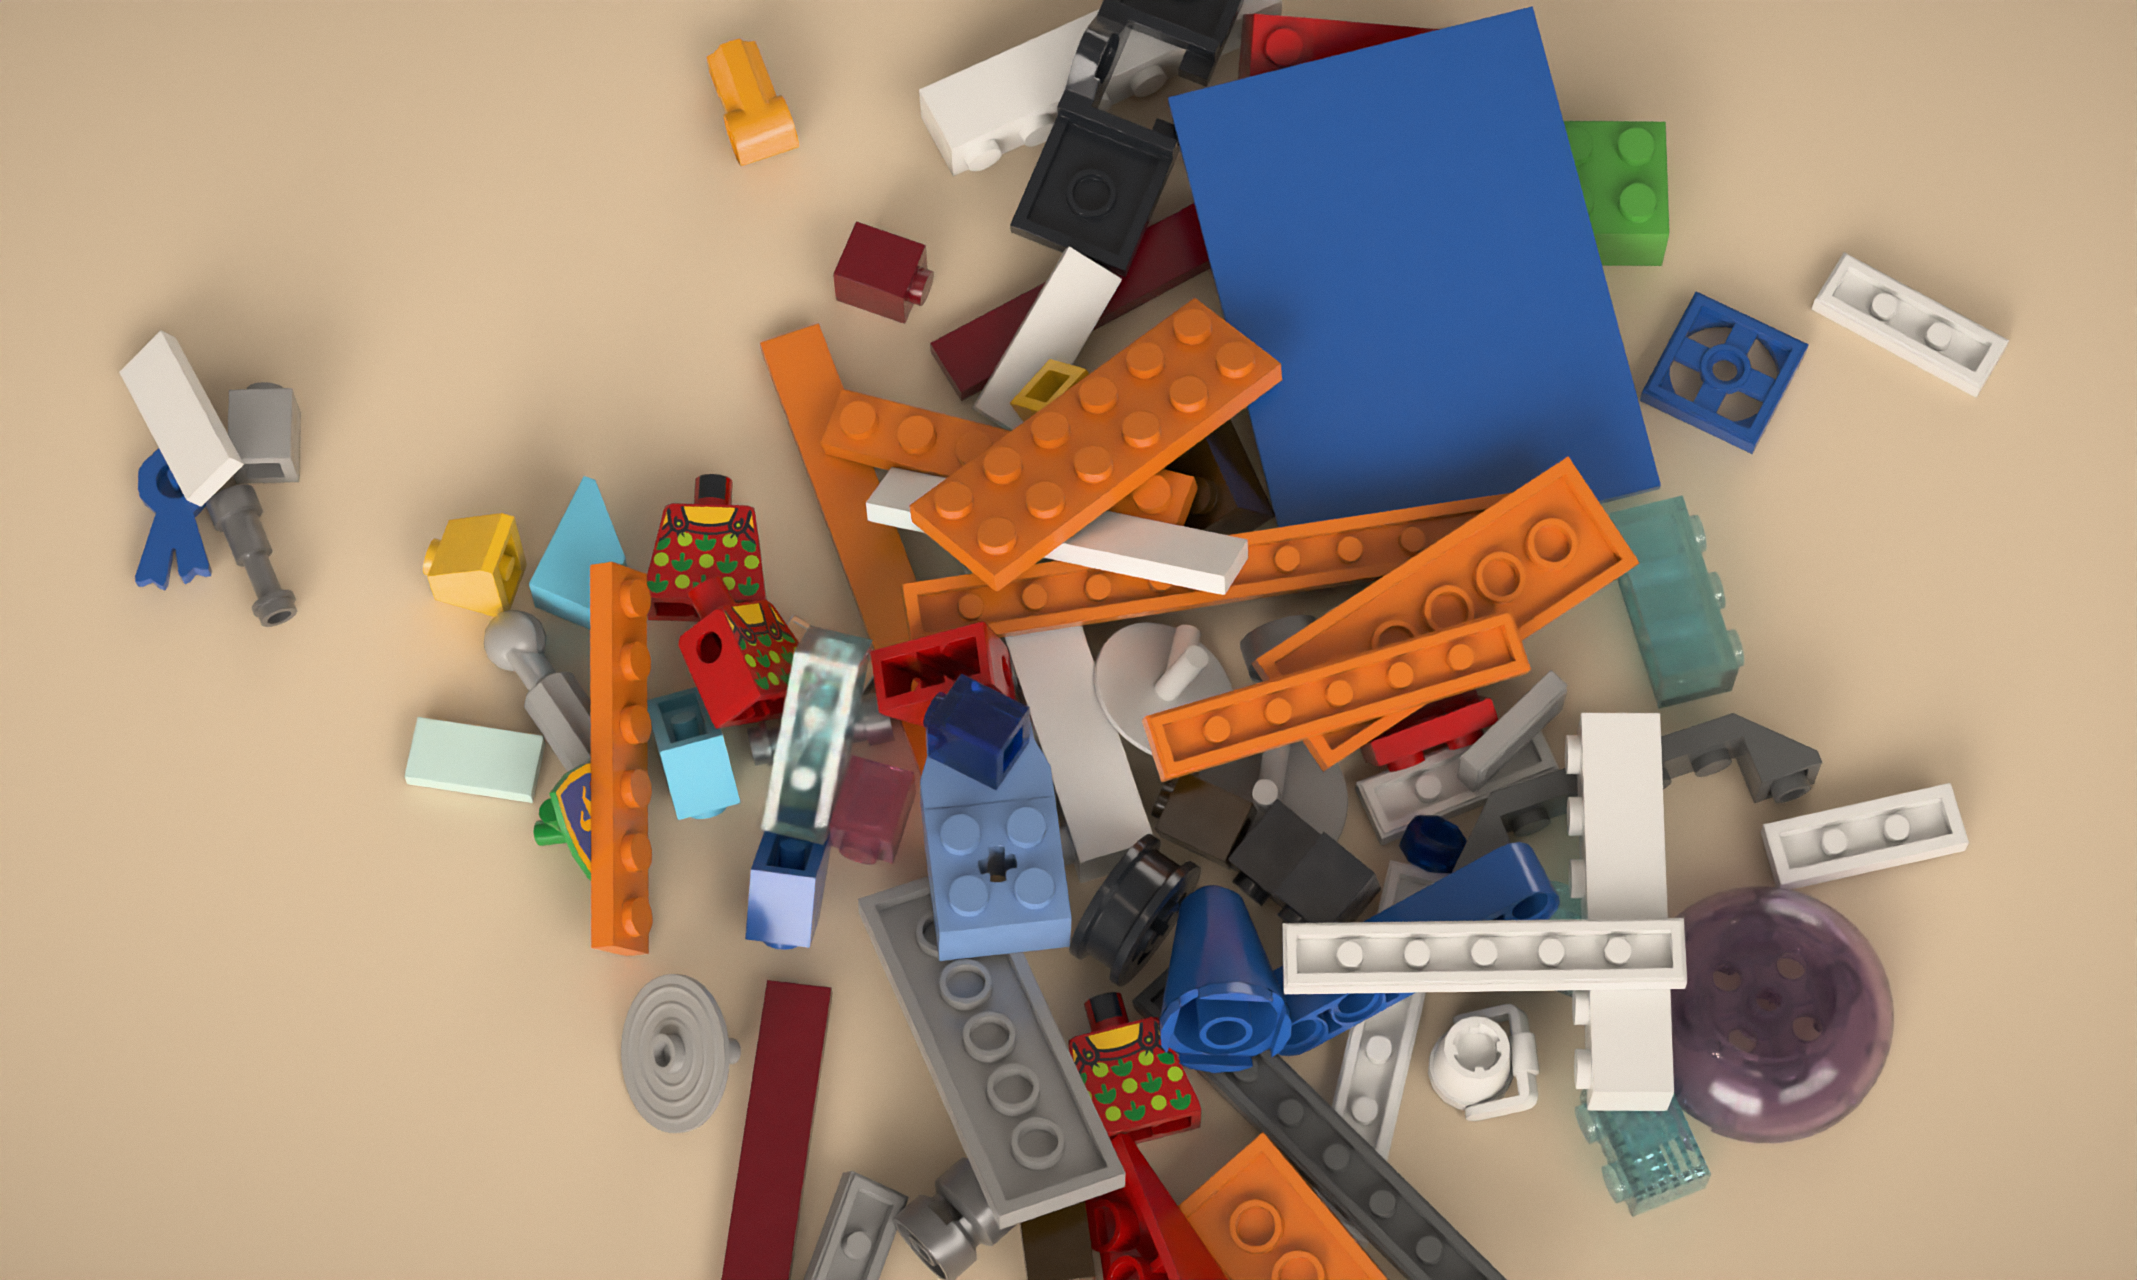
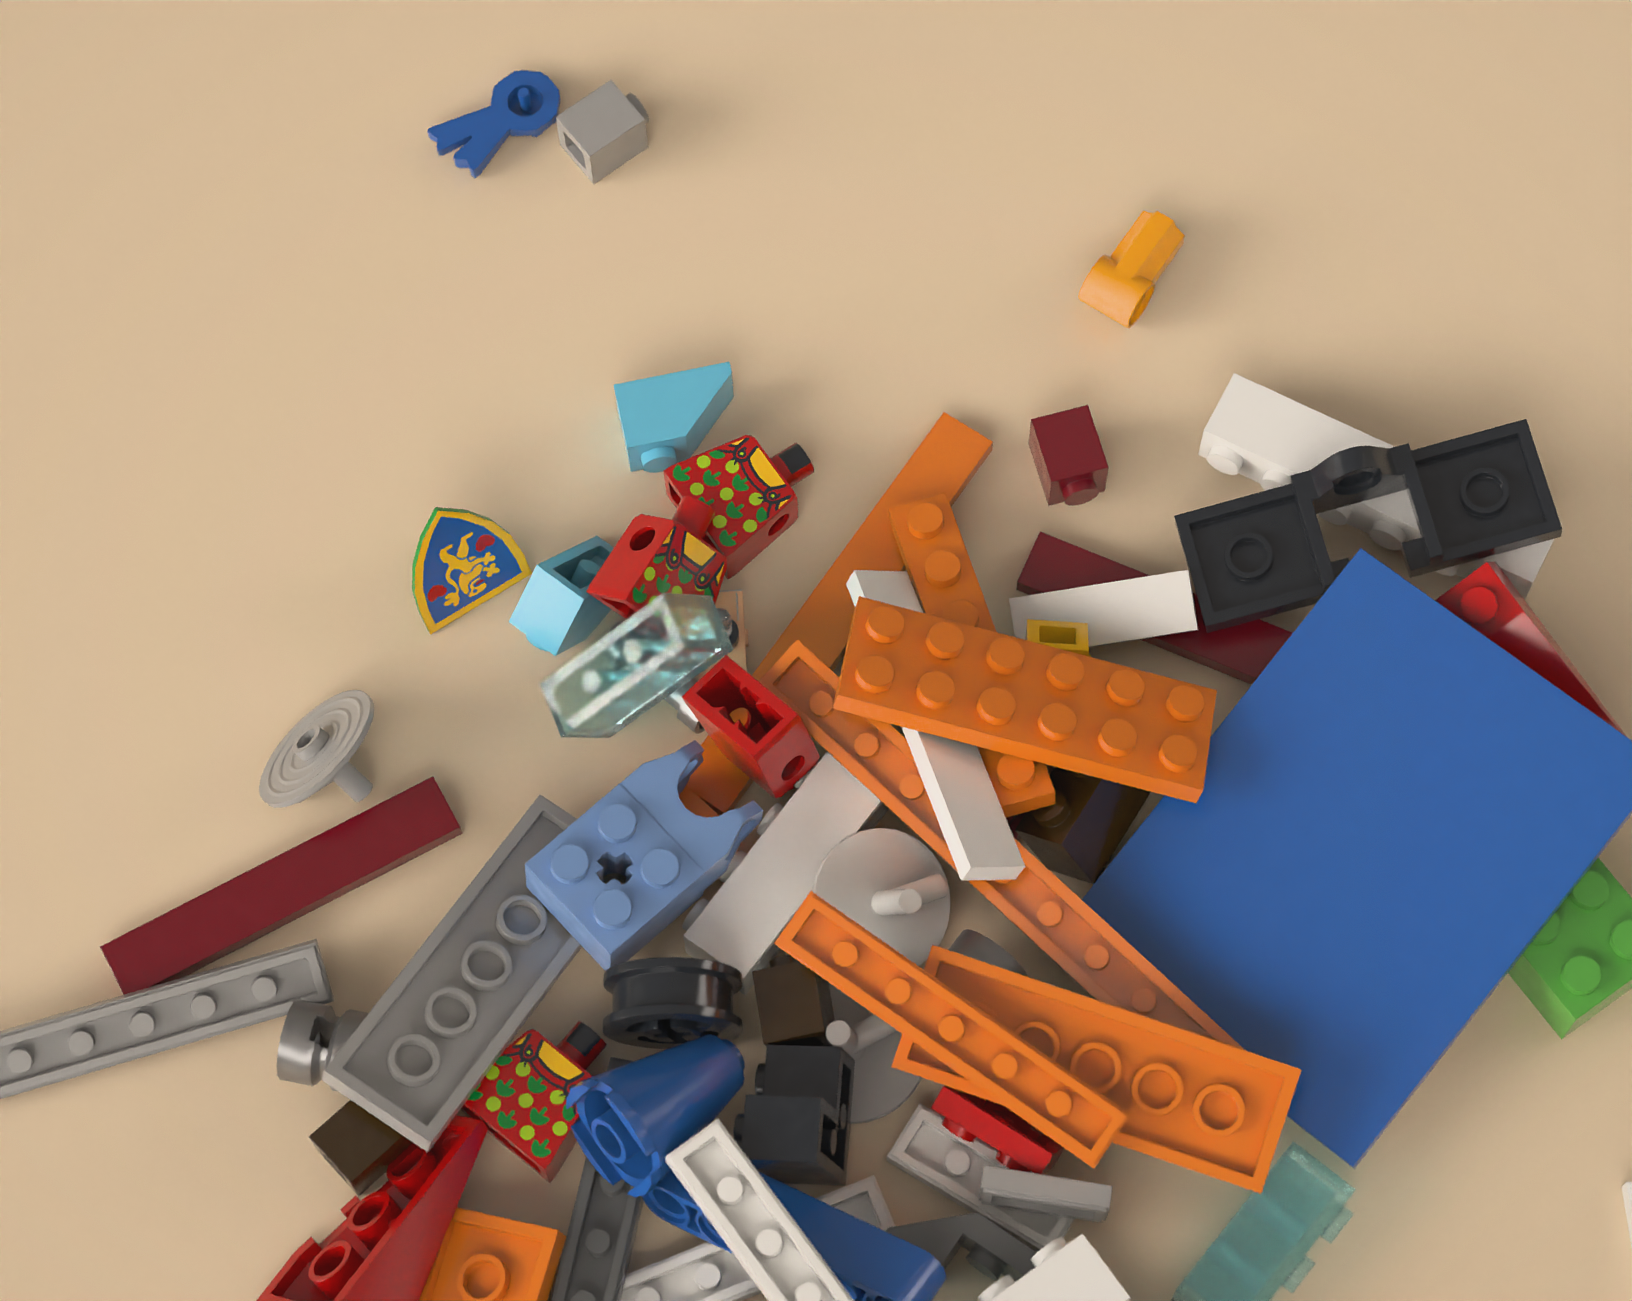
camera: 55 degrees right, 0 degrees up
white tile [119,330,244,507] -> none
flat silver piece [206,484,297,627] -> none
light aqua tile [404,717,546,803] -> none
yellow slope [423,513,527,617] -> none
light grey piece [484,610,591,772] -> none
orange plate [590,562,653,956] -> none
slope [745,813,834,950] -> none
clear pink brick [829,755,916,865] -> none
clear blue brick [923,674,1030,790] -> none
clear blue tile [1399,815,1467,874] -> none
blue piece [1640,291,1809,455] -> none

